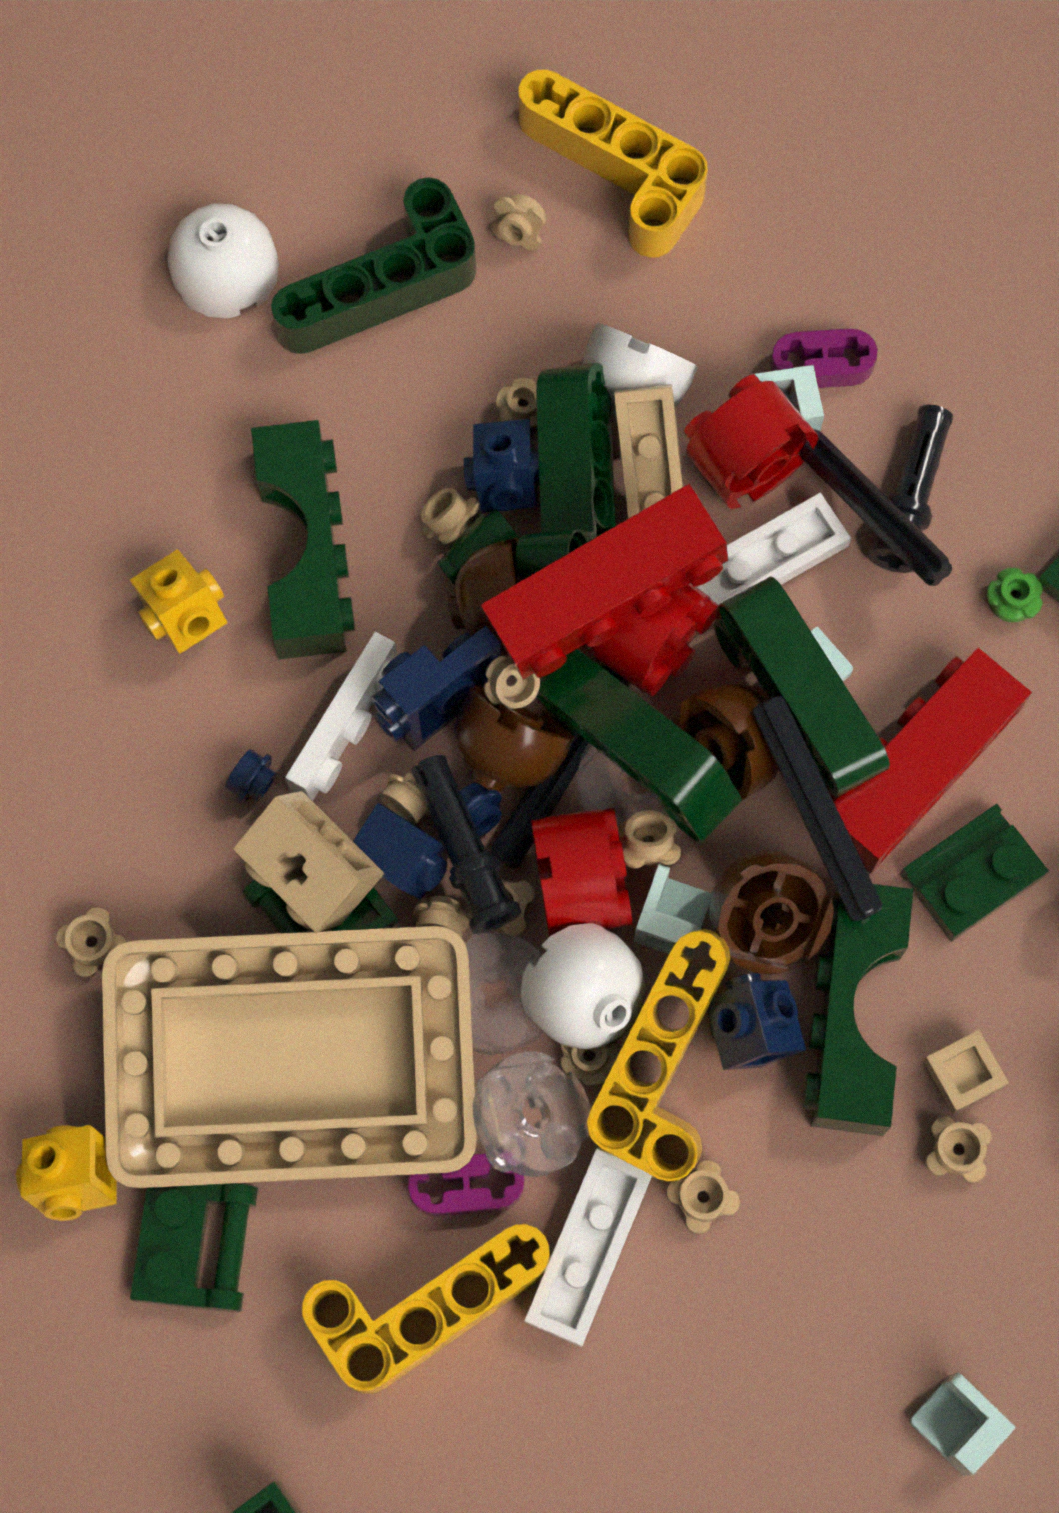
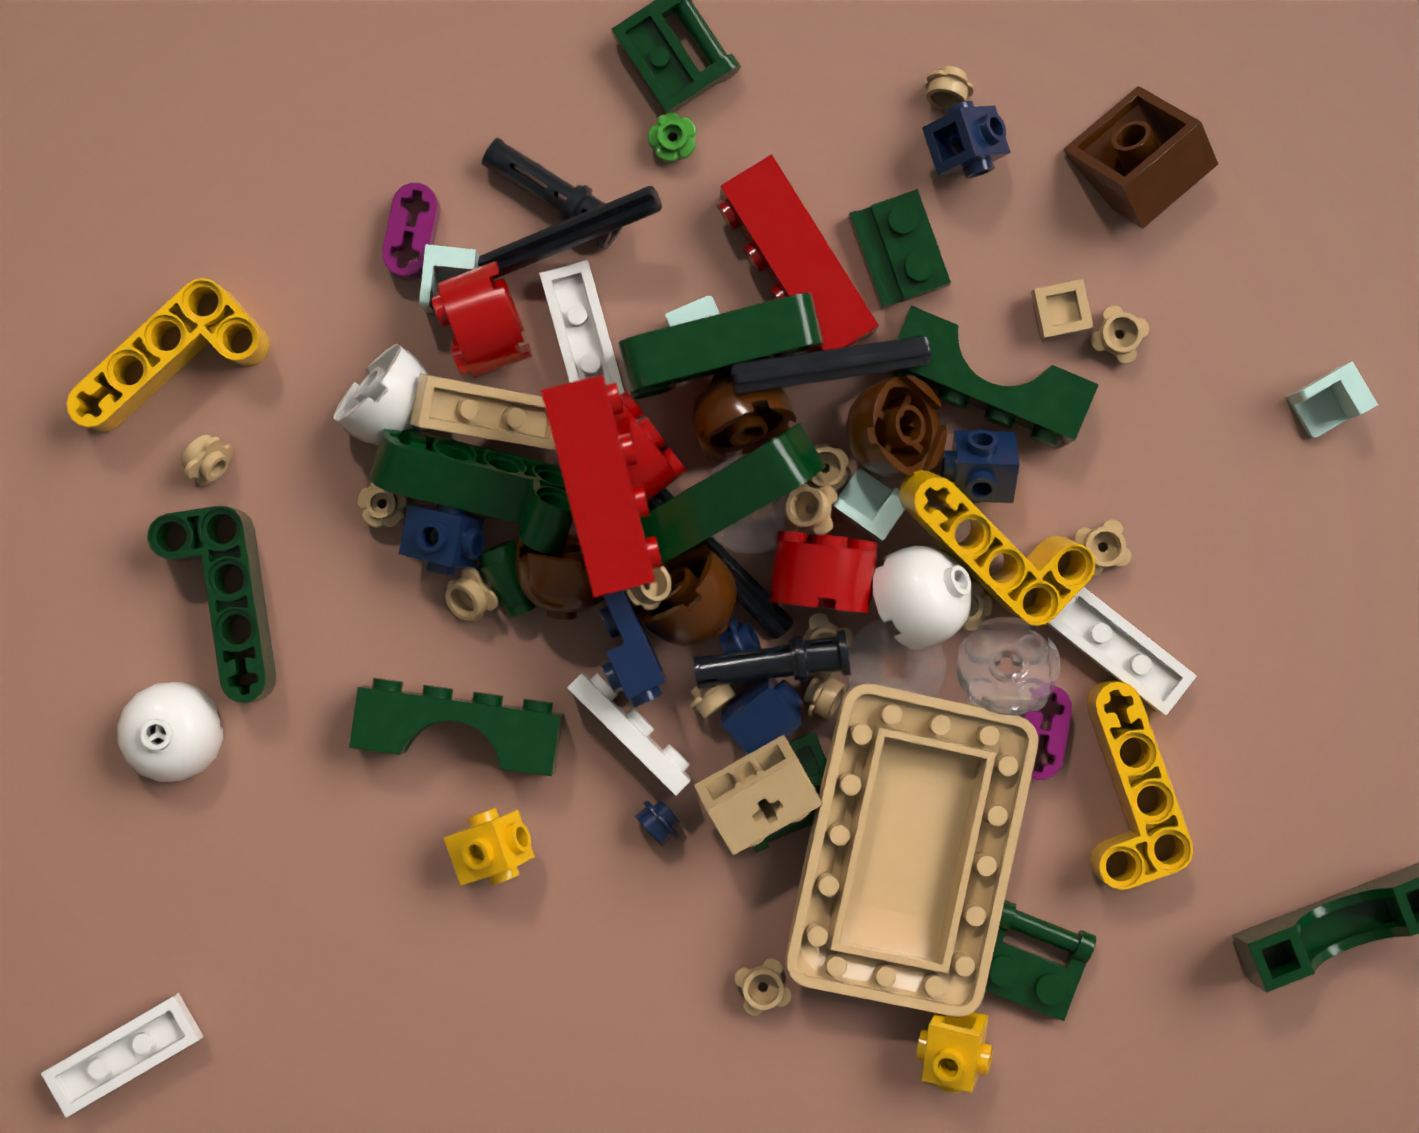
camera: 80 degrees left, 15 degrees up
none -> tan plate [808,443,849,490]

